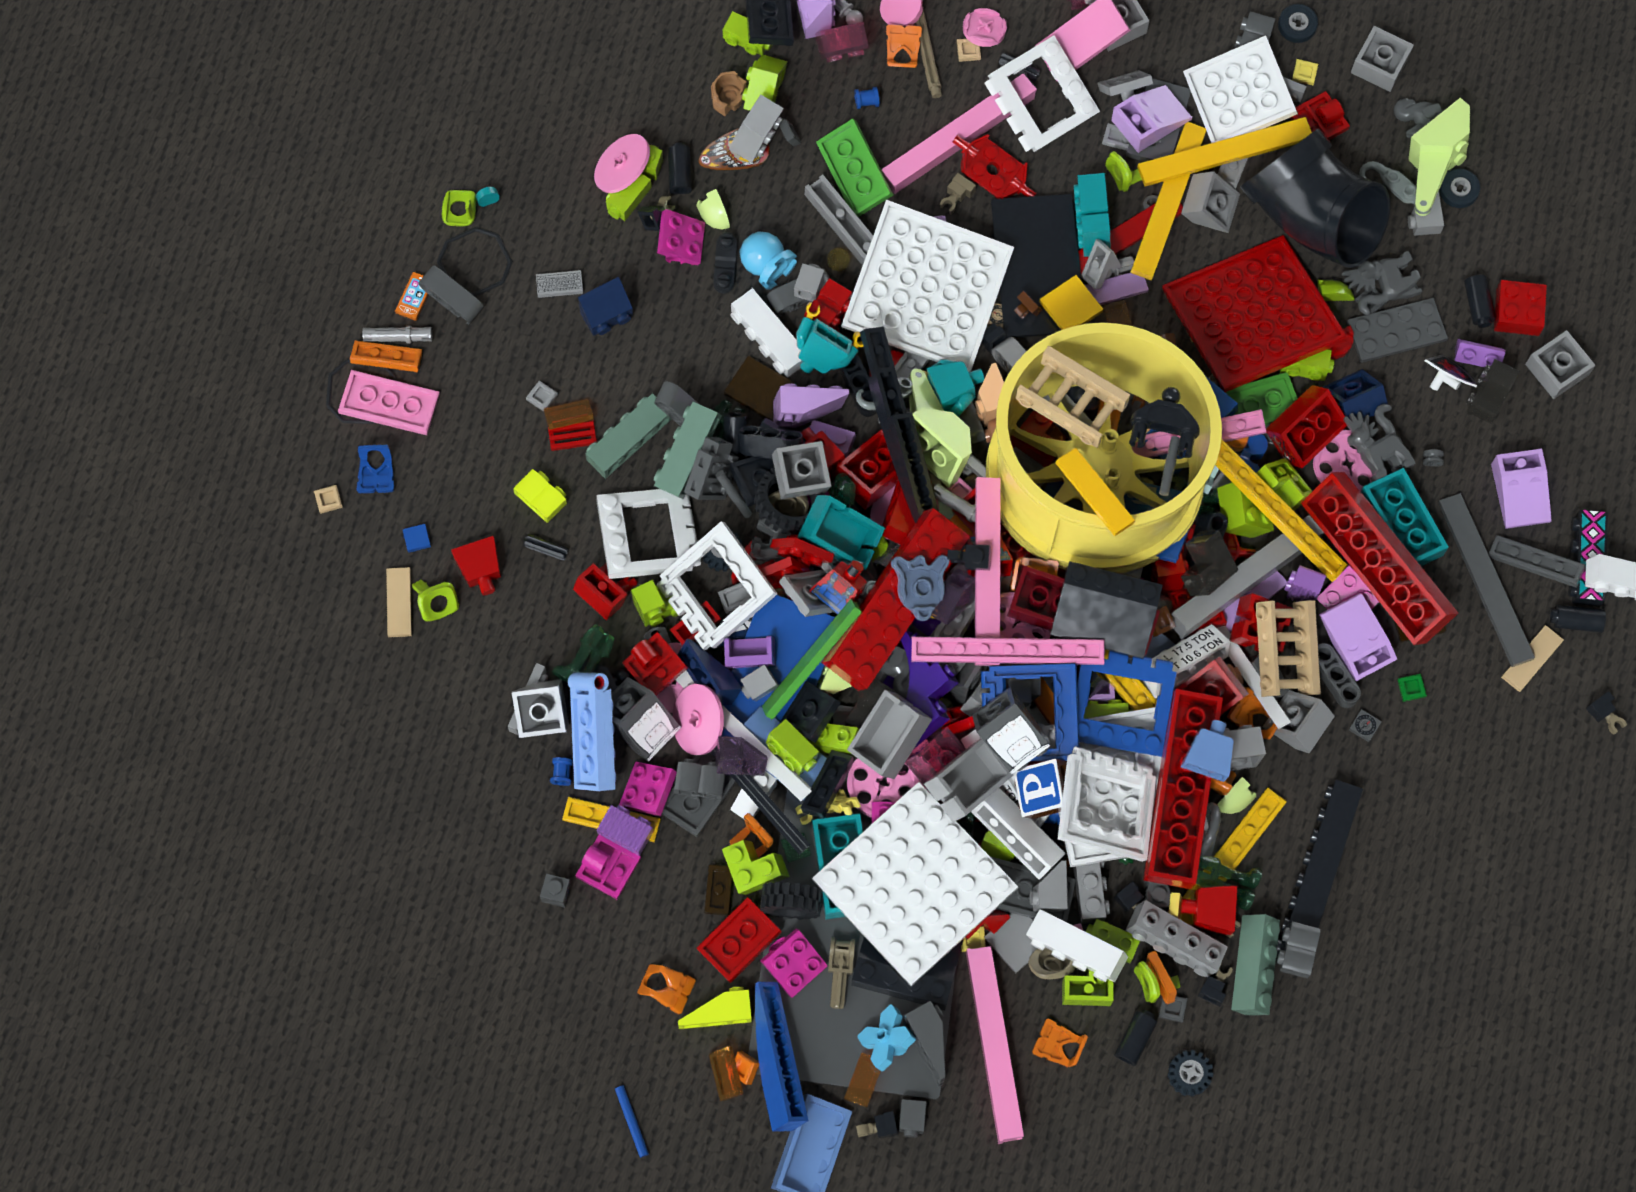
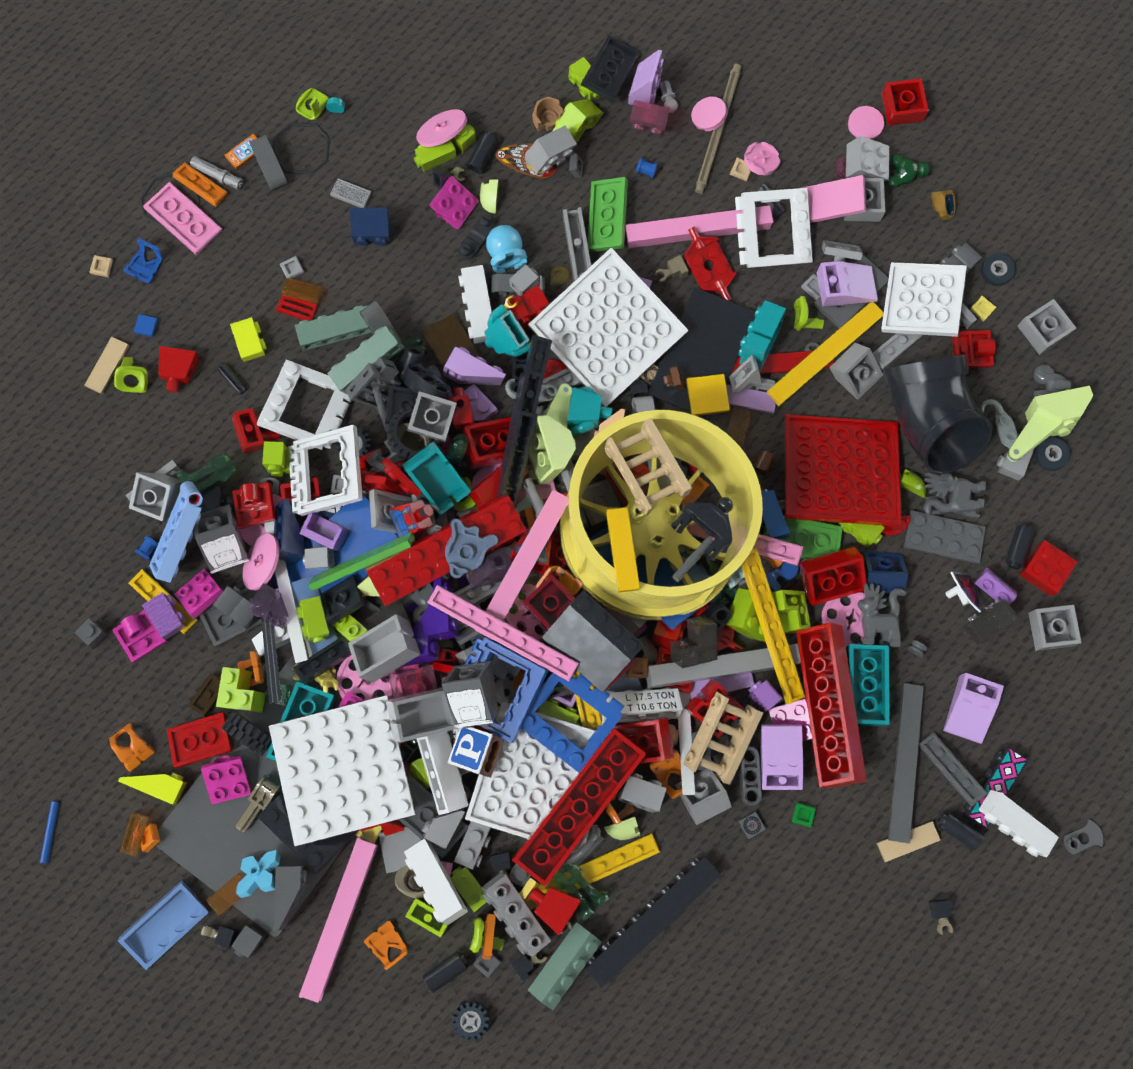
camera: 25 degrees right, 5 degrees up
blue slope [755,982,809,1132] -> none
orange piece [886,24,922,68] -> none
black plate [947,545,991,571] -> none
white hinge [1058,747,1156,862] -> none
yellow tile [1137,117,1312,186] -> none
medium blue torso [1181,720,1234,782] -> none
dark grey brick [1277,921,1321,979] -> none

